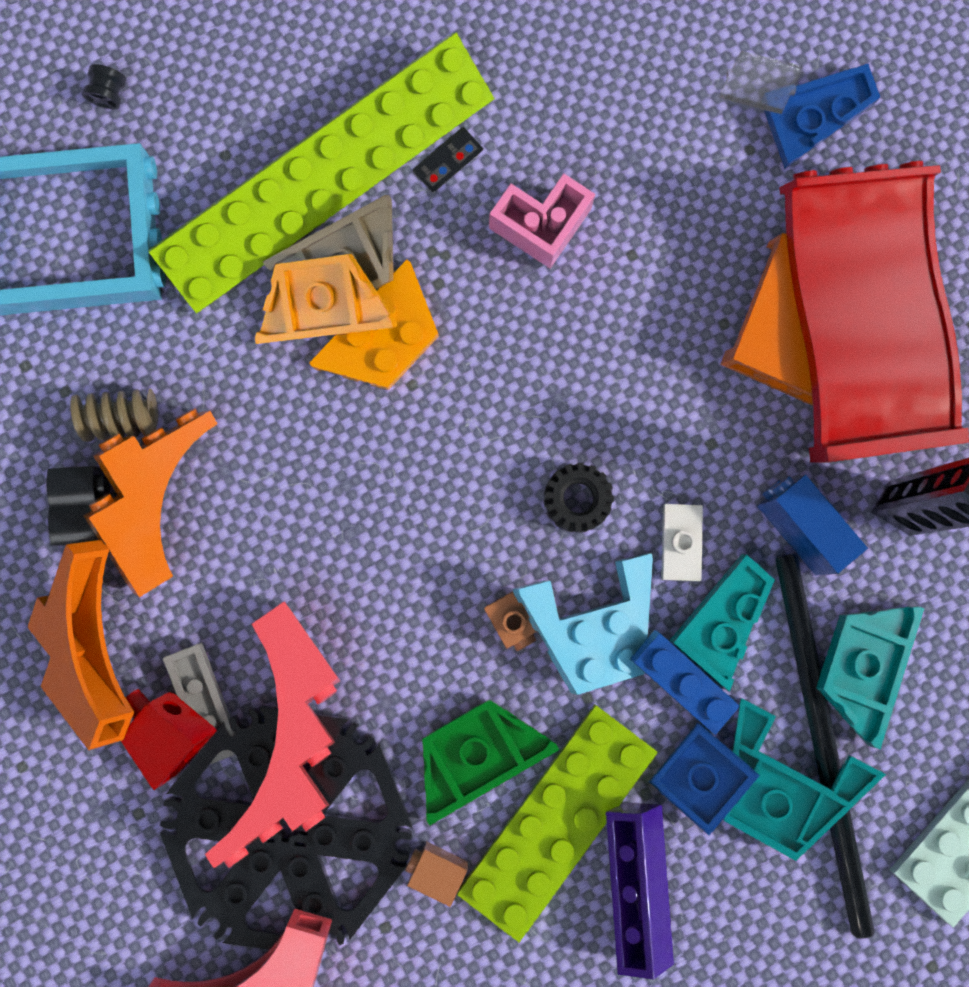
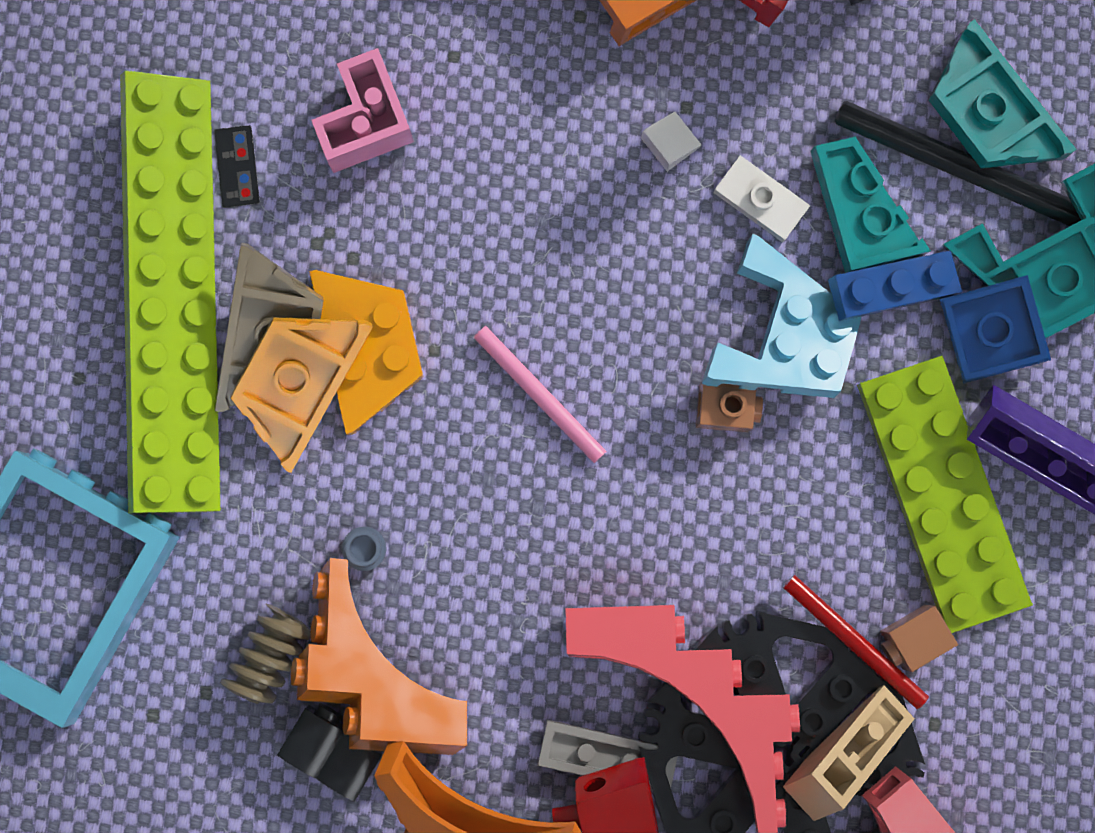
camera: 55 degrees left, 0 degrees up
green wing [422,698,559,826] -> none
black tyre [543,463,614,533] -> none
blue brick [757,474,868,576] -> none
none -> sand blue plate [342,527,387,571]
none -> bright pink bar [474,326,607,463]
none -> white slope [641,112,701,172]
none -> red bar [782,575,929,709]
none -> tan slope [783,685,915,821]

